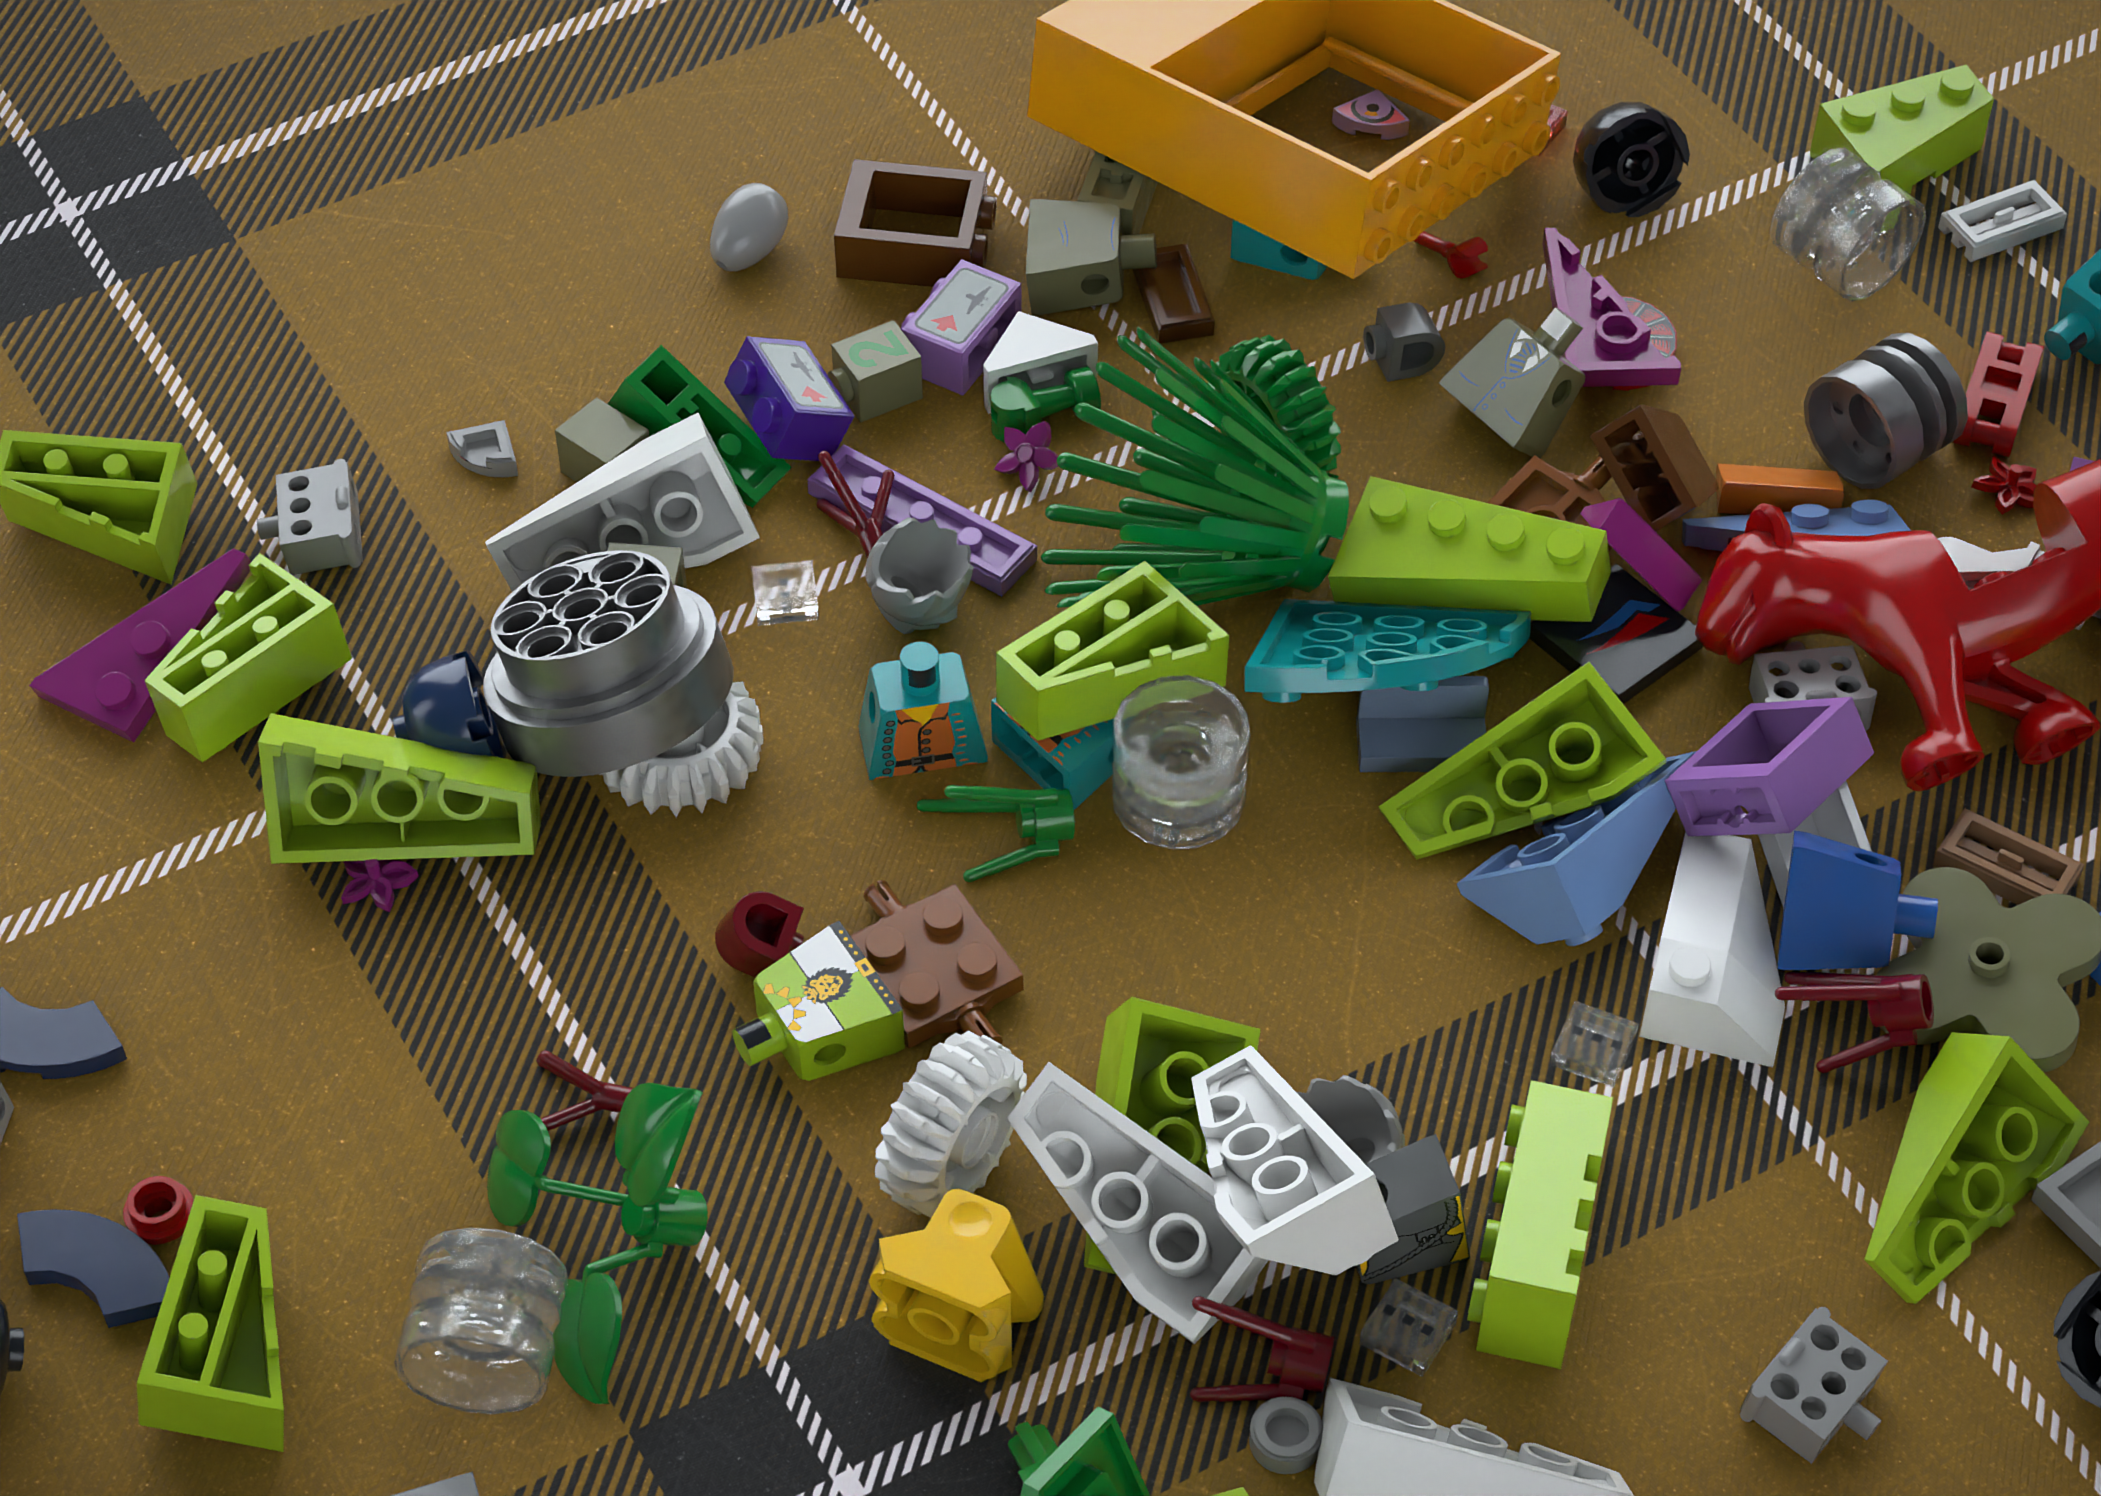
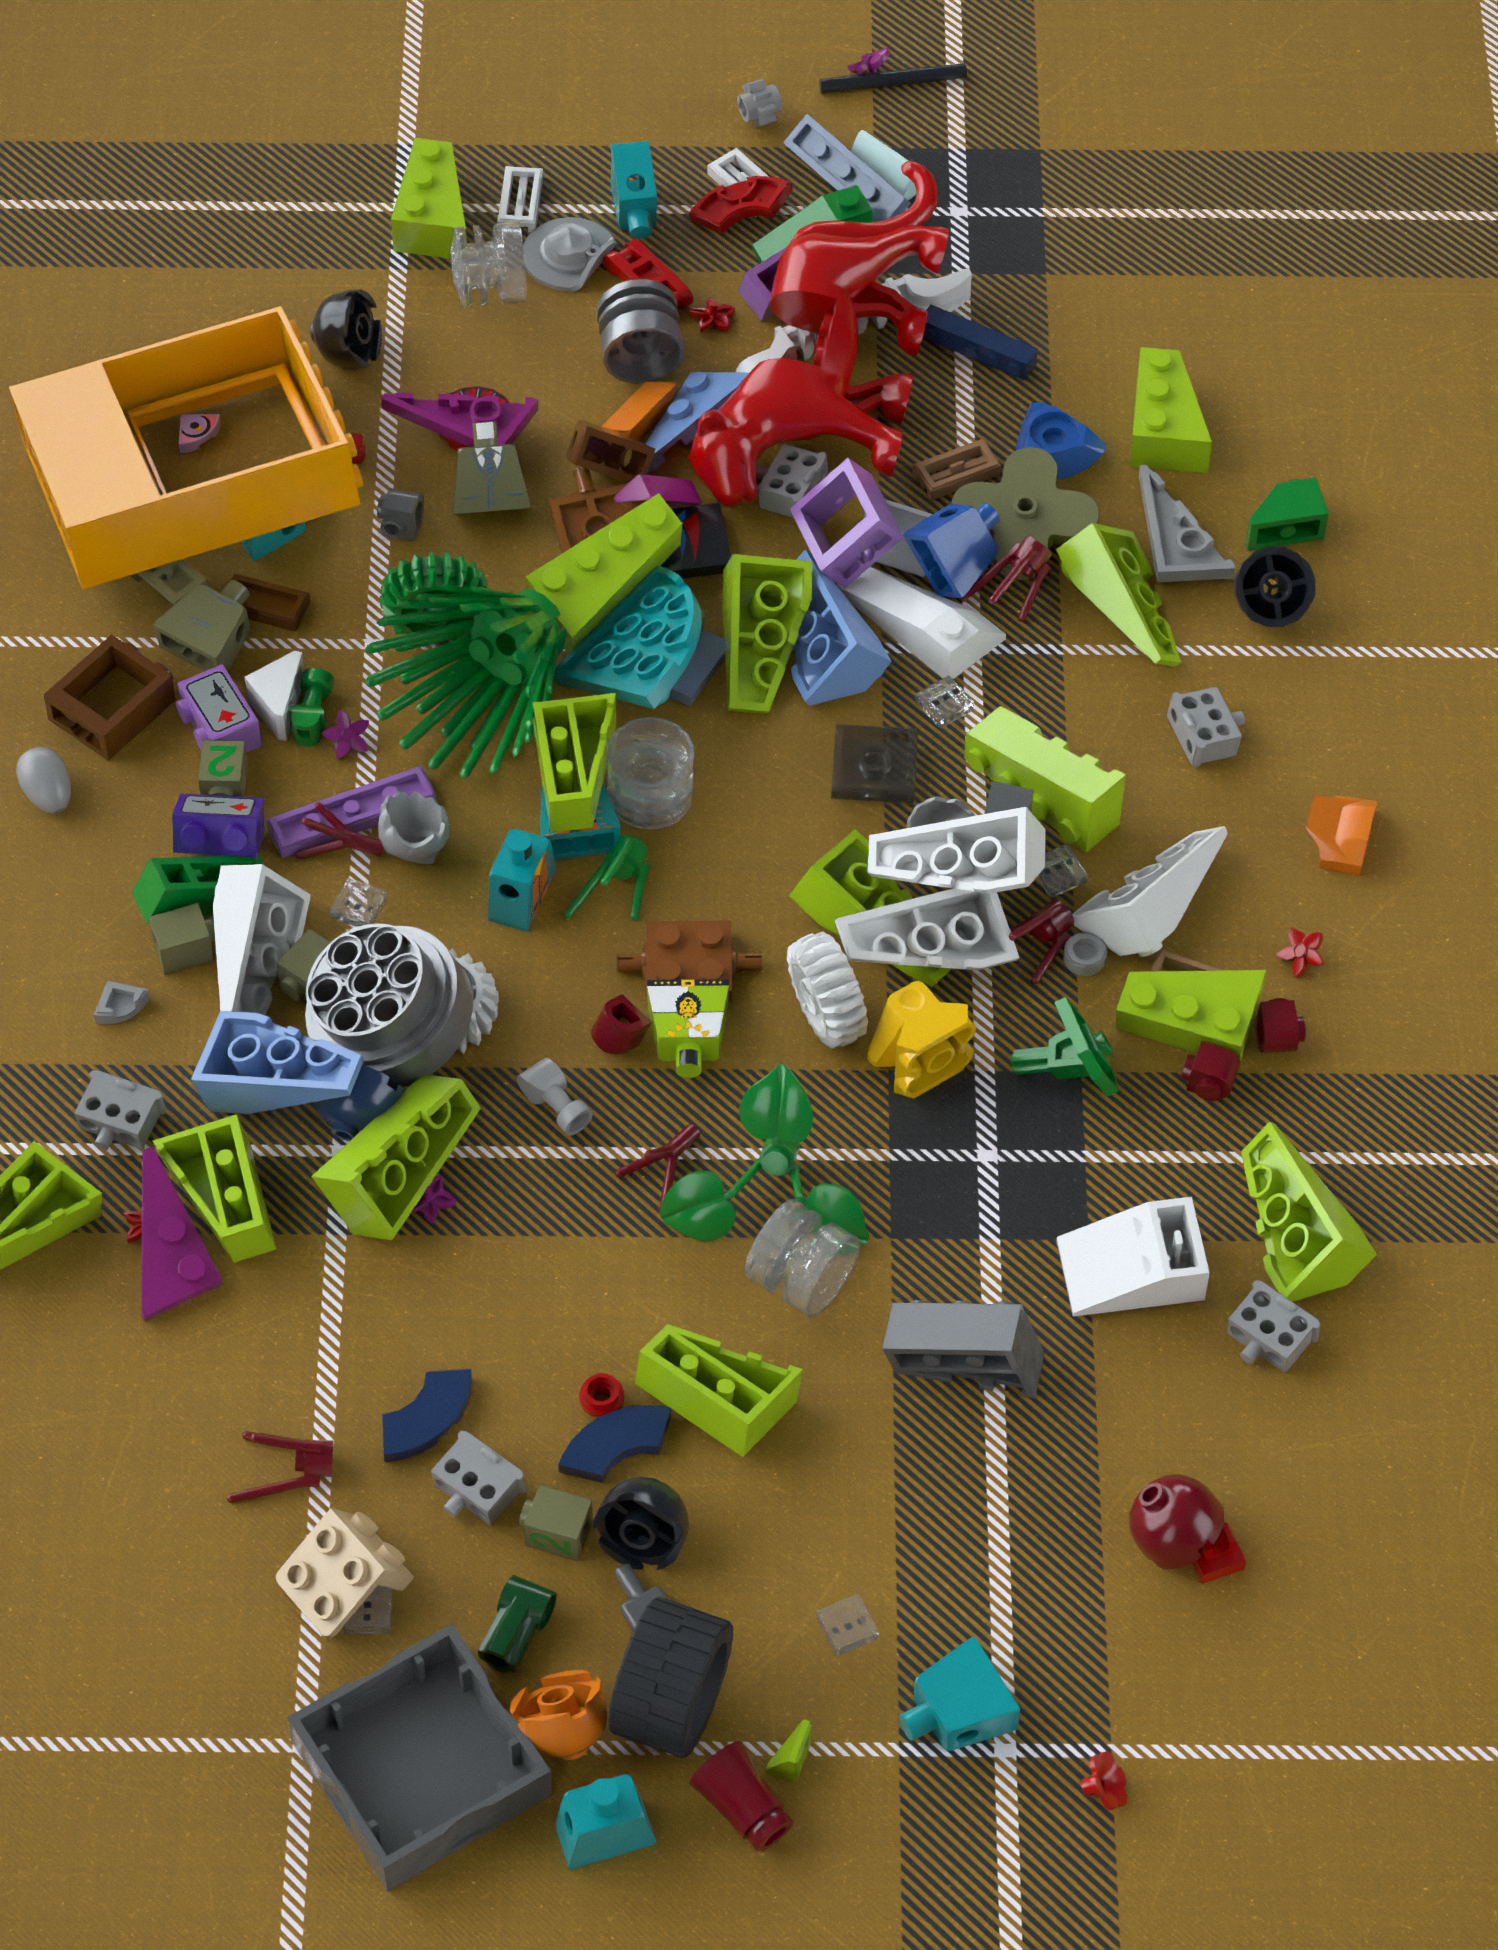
camera: 60 degrees left, 5 degrees up
none -> medium blue wedge [191,1011,364,1114]
none -> light grey leg [517,1057,593,1136]
none -> light grey hat [523,217,618,292]
none -> clear smoke plate [831,724,918,803]

